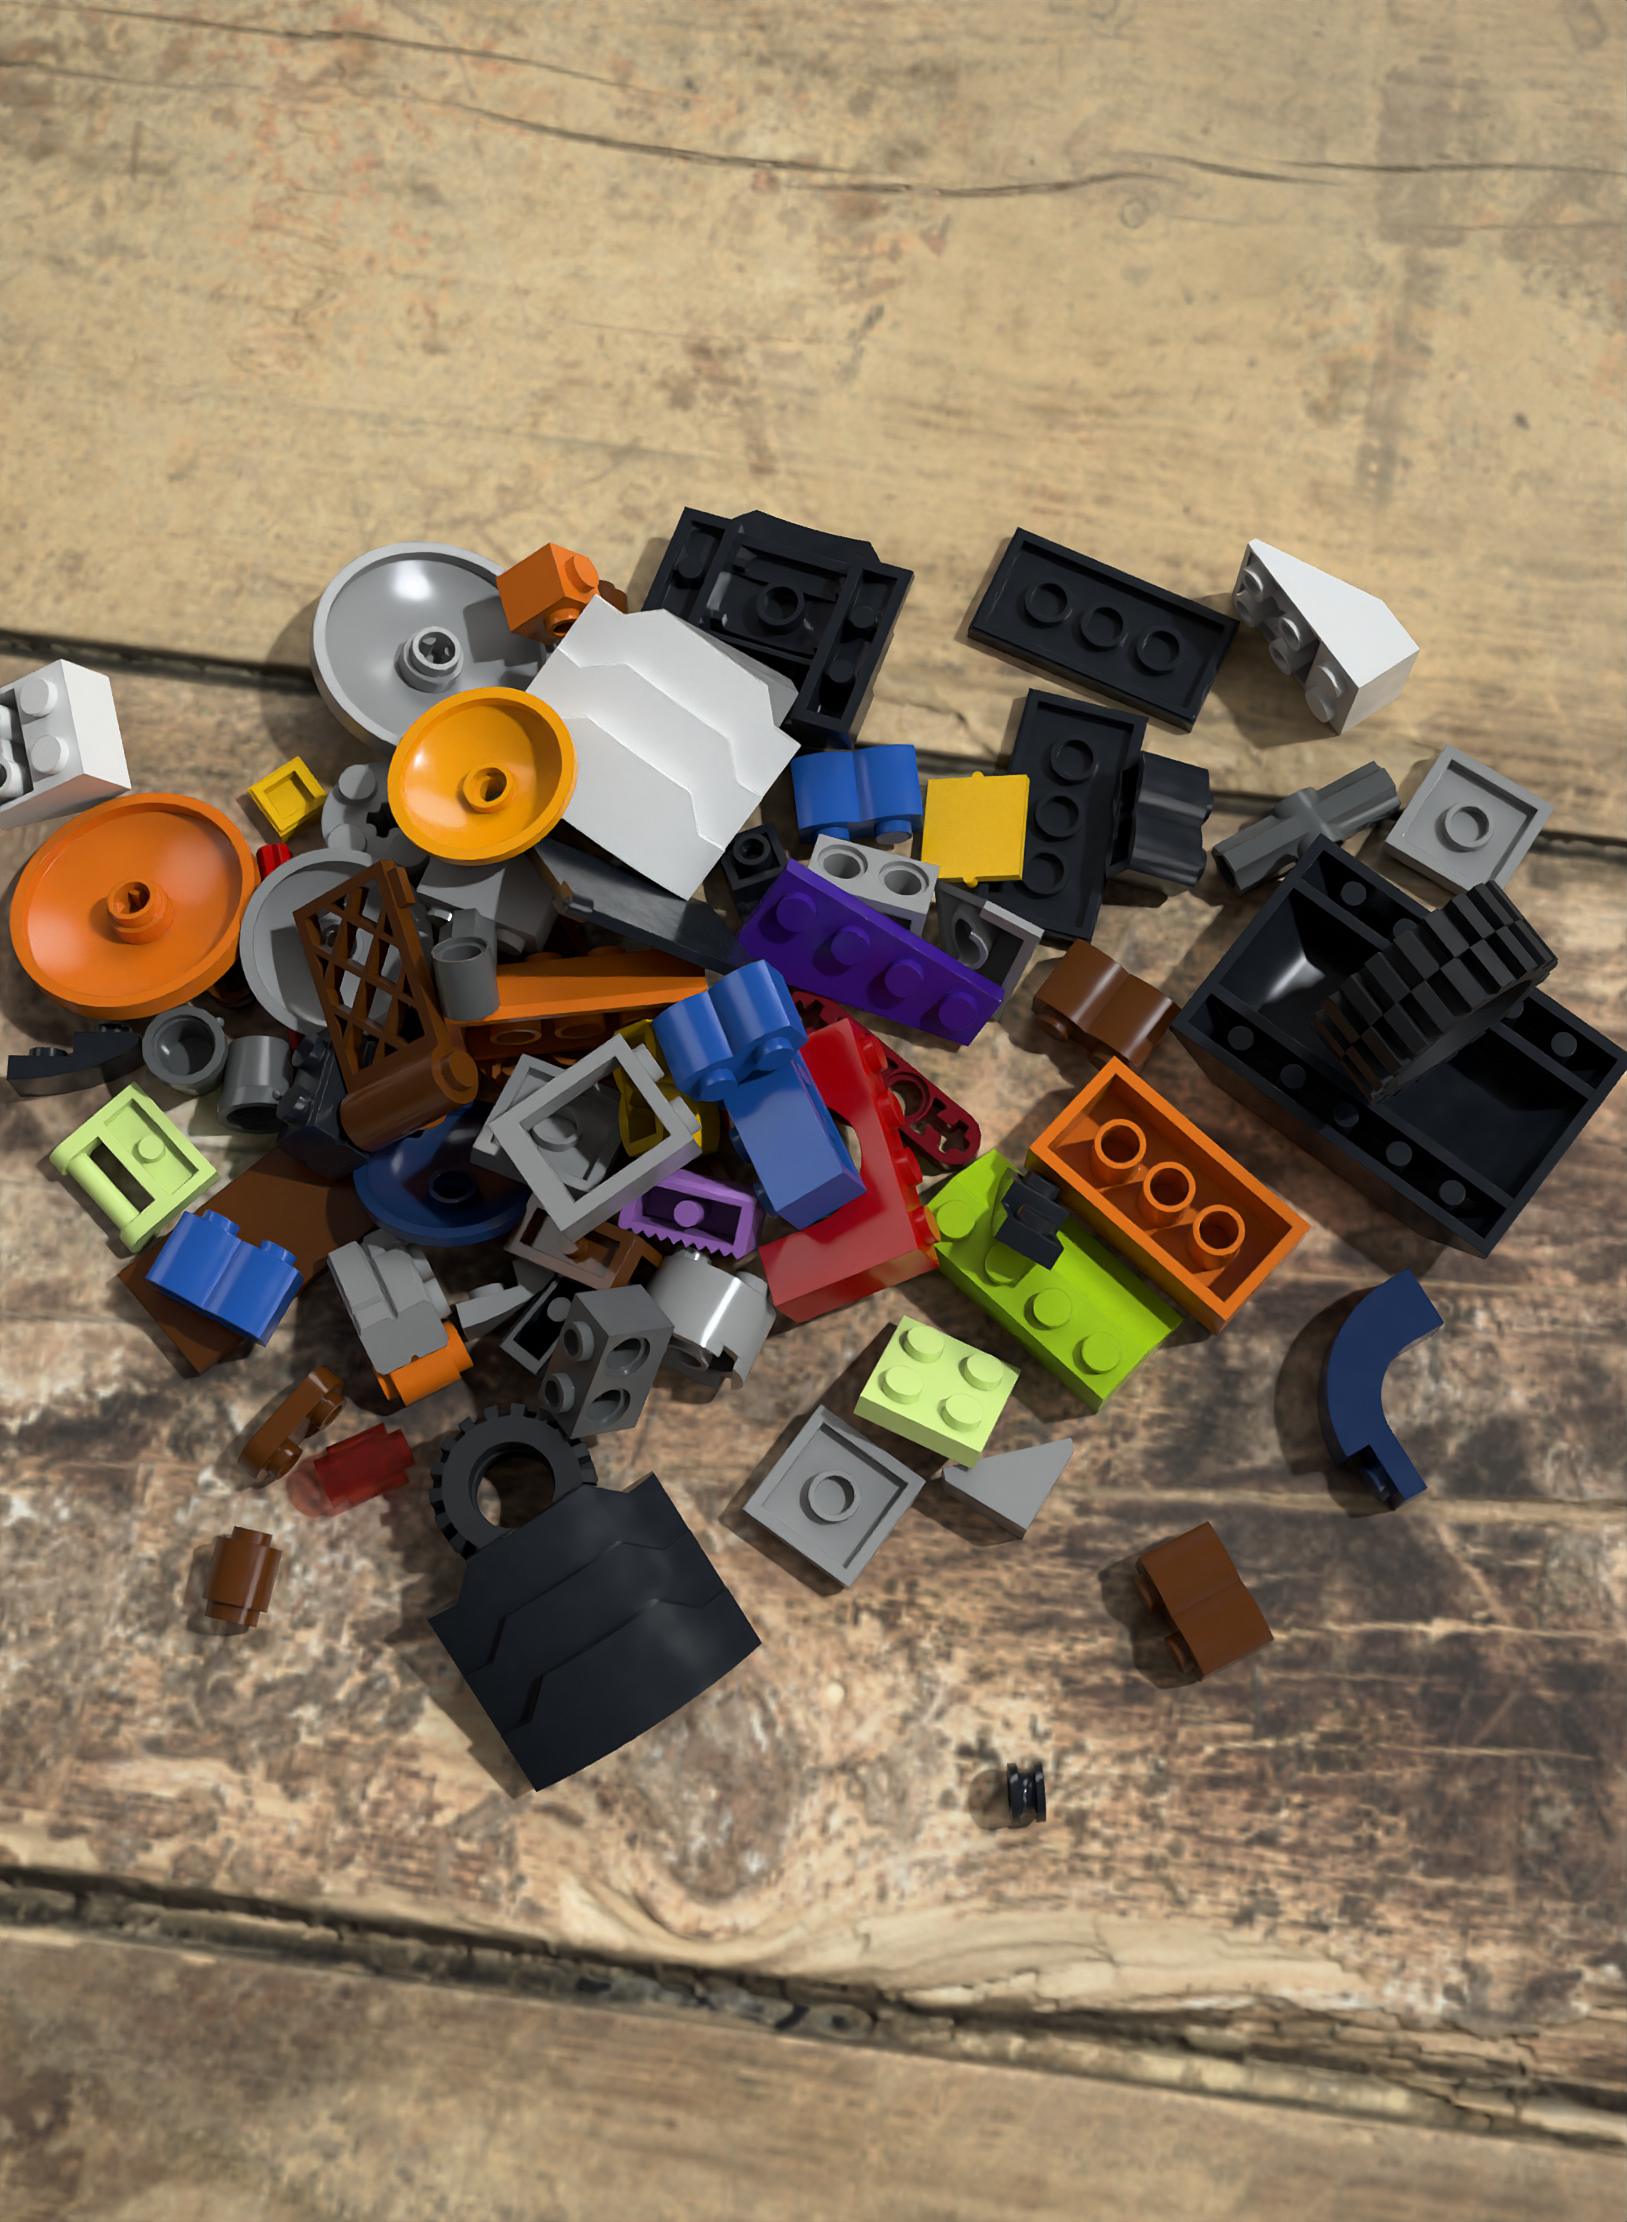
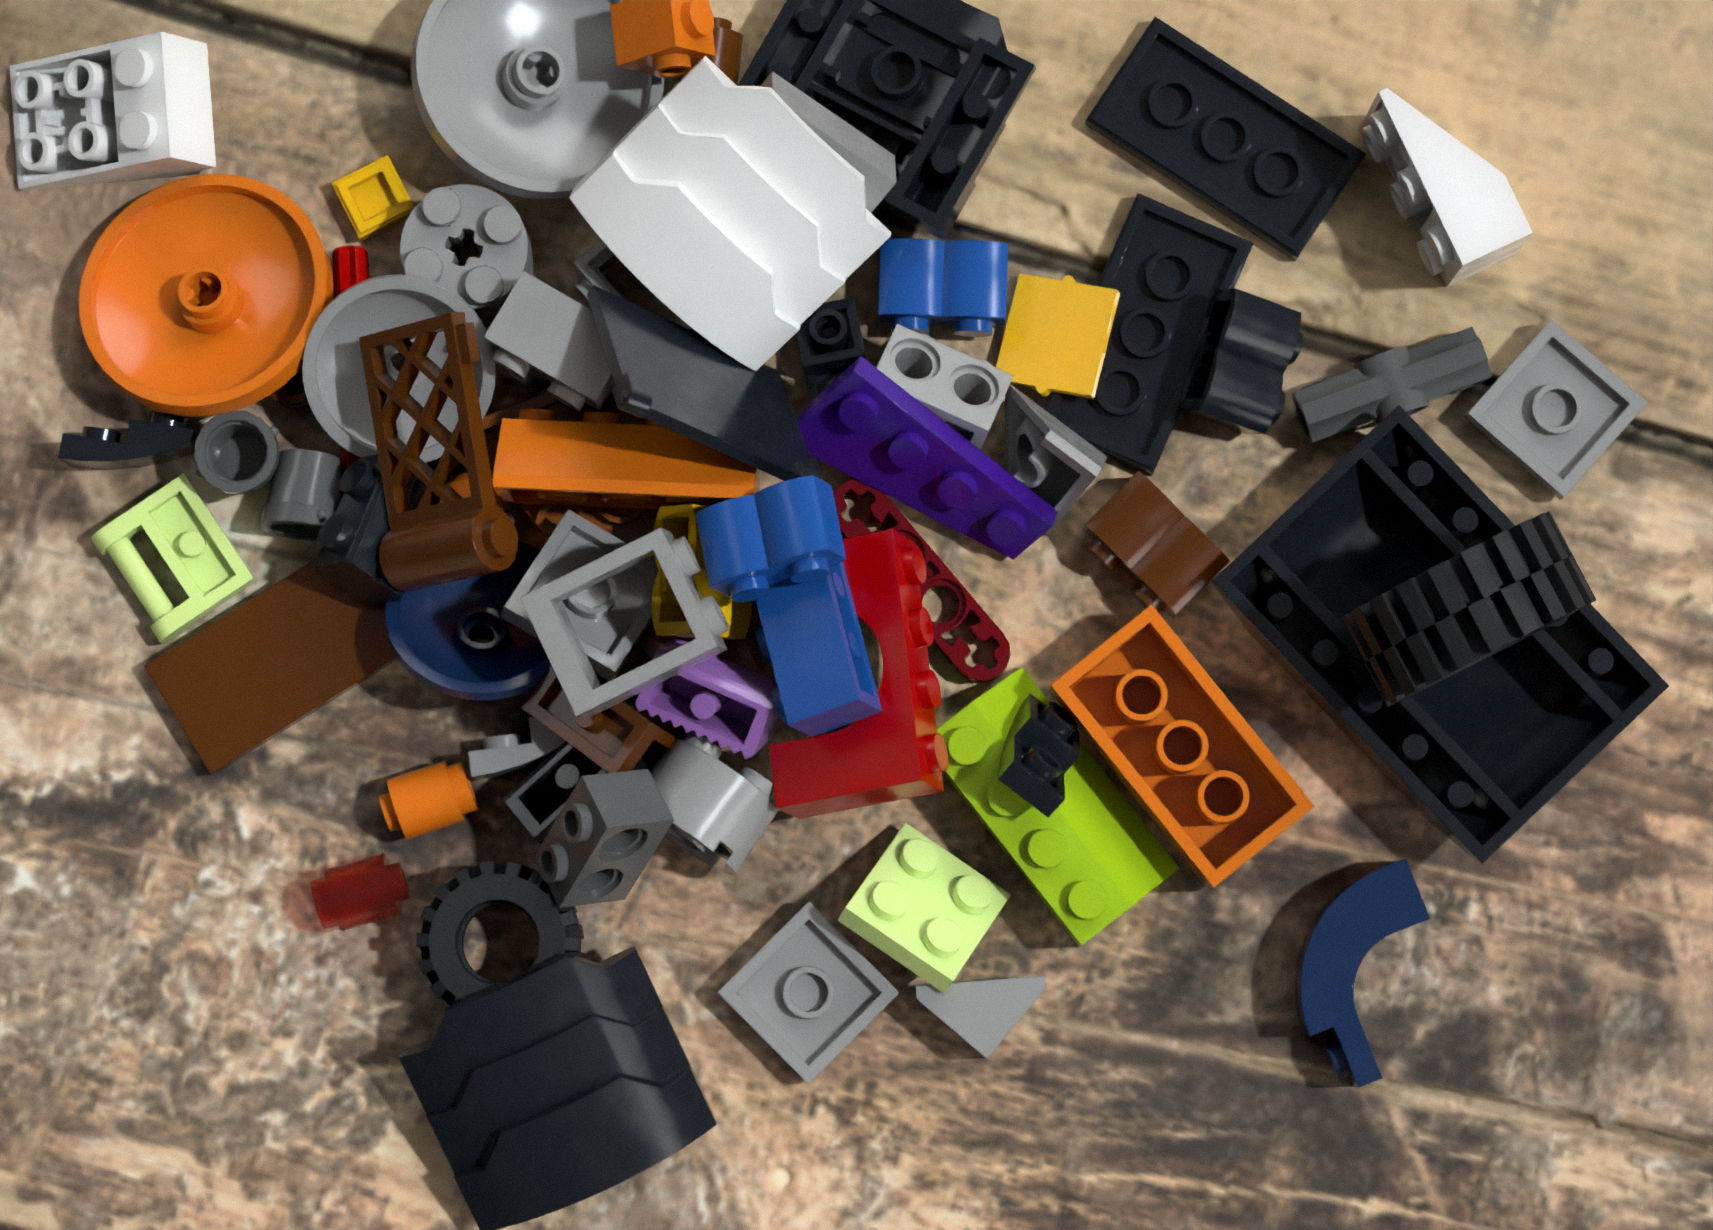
camera: 15 degrees right, 10 degrees up
blue brick [145,1209,304,1347] -> none
reddish brown brick [202,1526,282,1628] -> none
reddish brown plate [237,1365,347,1482] -> none
light grey brick [326,1228,452,1375] -> none
light orange dish [387,687,578,866] -> none
dark grey piece [431,908,501,1021] -> none
reddish brown brick [1131,1521,1274,1682] -> none

